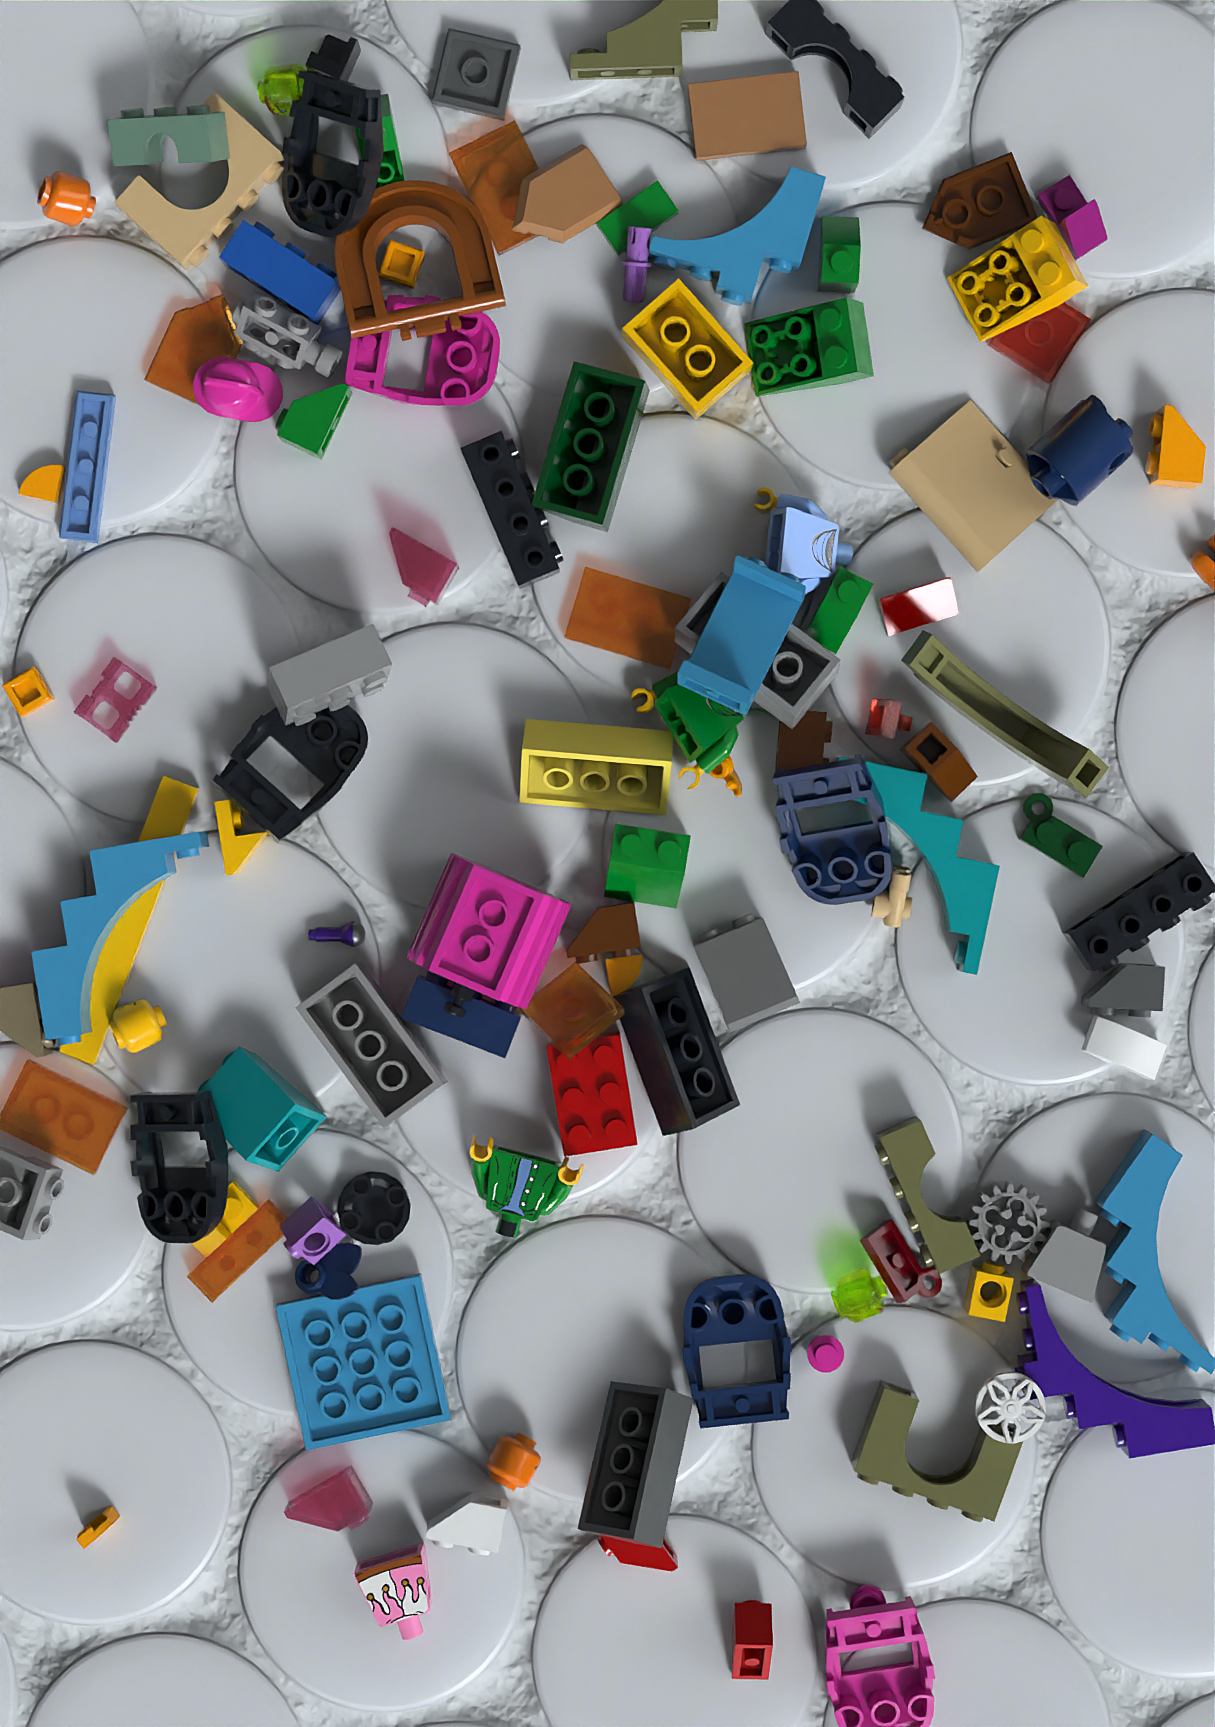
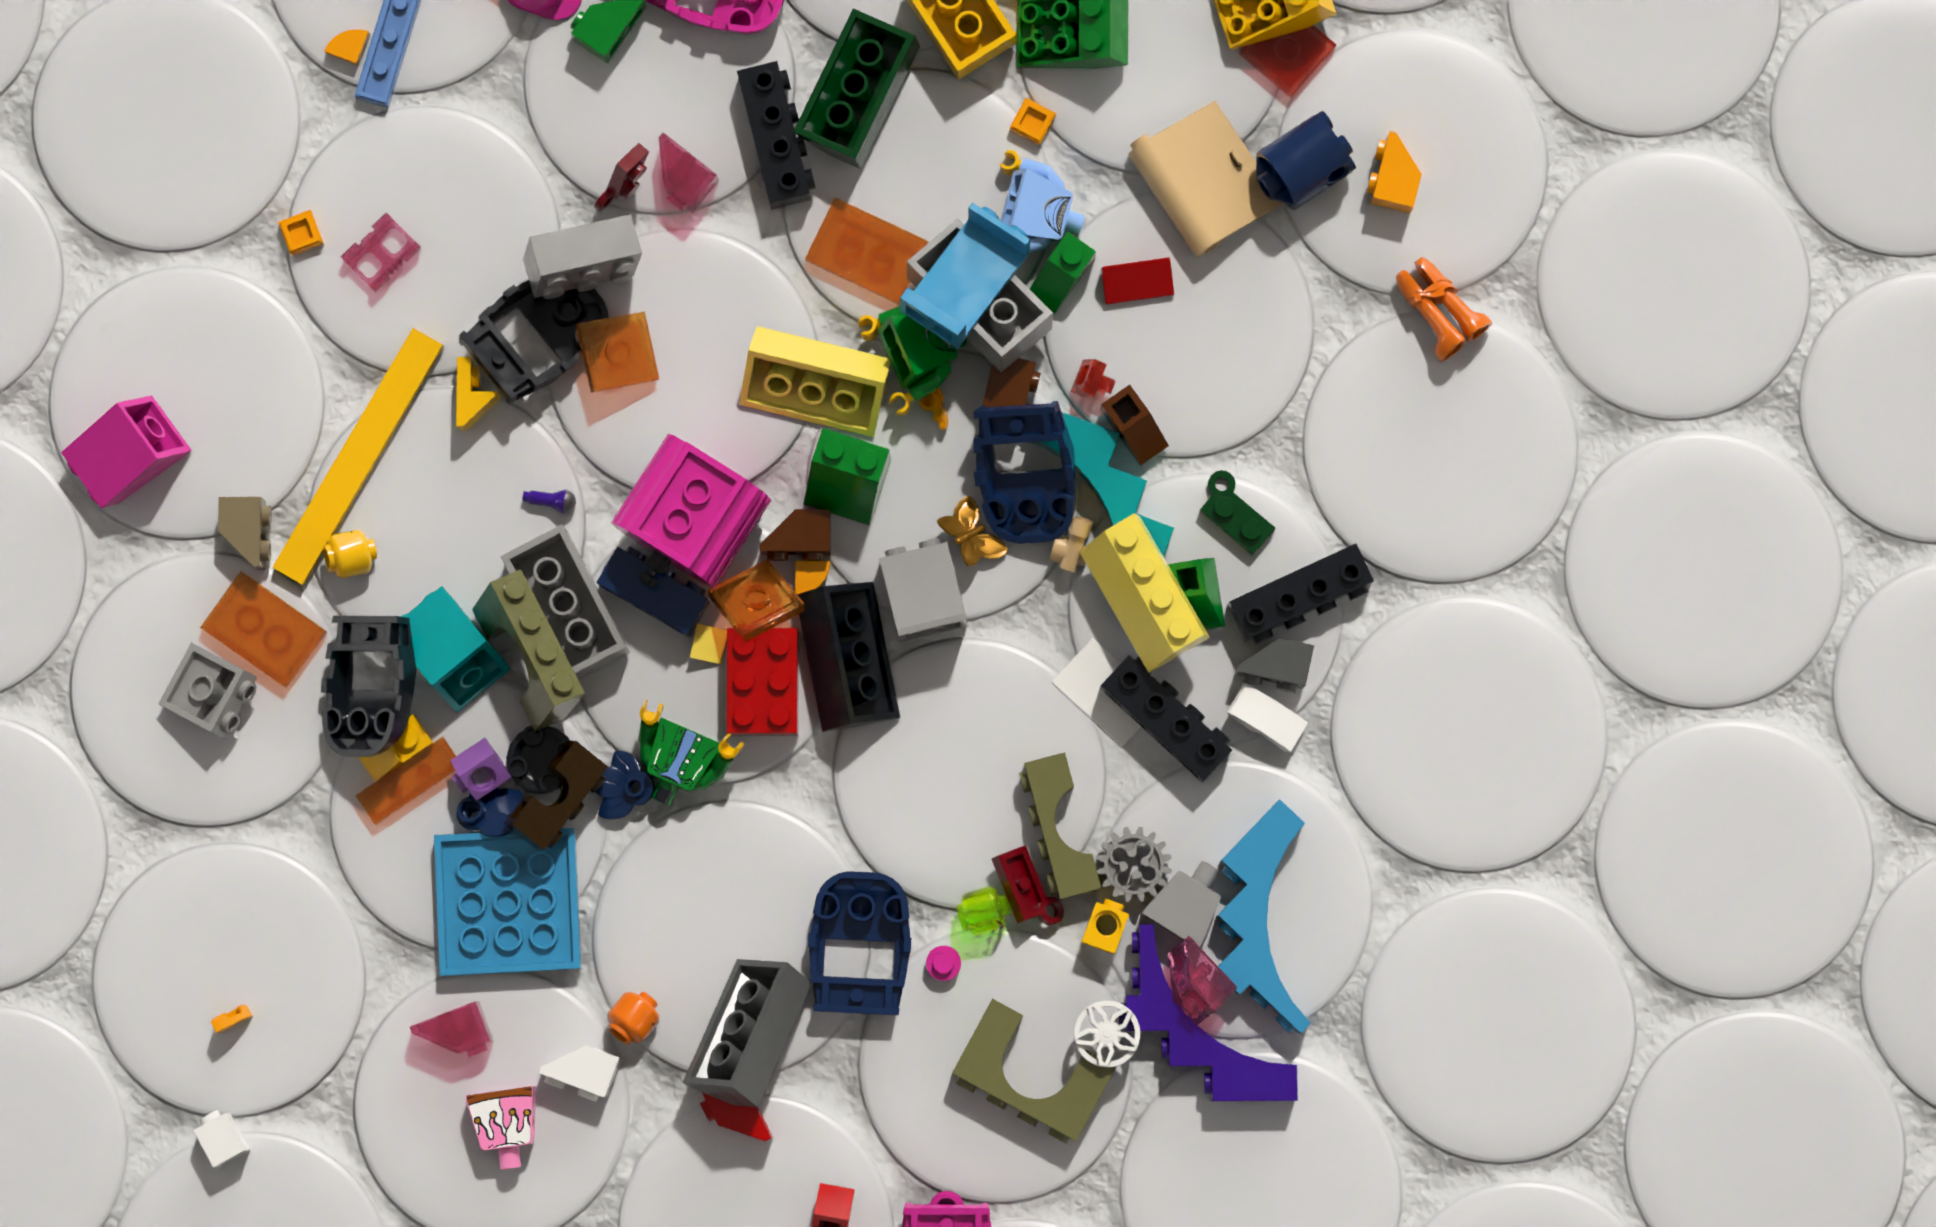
camera: 10 degrees right, 5 degrees down
dark azure arch [31,832,209,1045] -> none
olive arch [901,630,1109,798] -> none
none -> white brick [193,1110,250,1168]
none -> olive arch [472,569,585,732]
none -> dark brown arch [504,740,608,850]
none -> clear orange tile [576,312,659,393]
none -> dark red hinge [594,143,649,212]
none -> dark blue plate [595,751,655,820]
none -> light yellow sticker [690,623,727,665]
none -> pearl gold piece [937,496,1008,567]
none -> light orange tile [1010,98,1056,146]
none -> white sticker [1052,638,1141,747]
none -> light yellow slope [1080,513,1210,673]
none -> black brick [1100,655,1232,783]
none -> green slope [1168,558,1225,630]
none -> clear pink slope [1168,936,1237,1025]

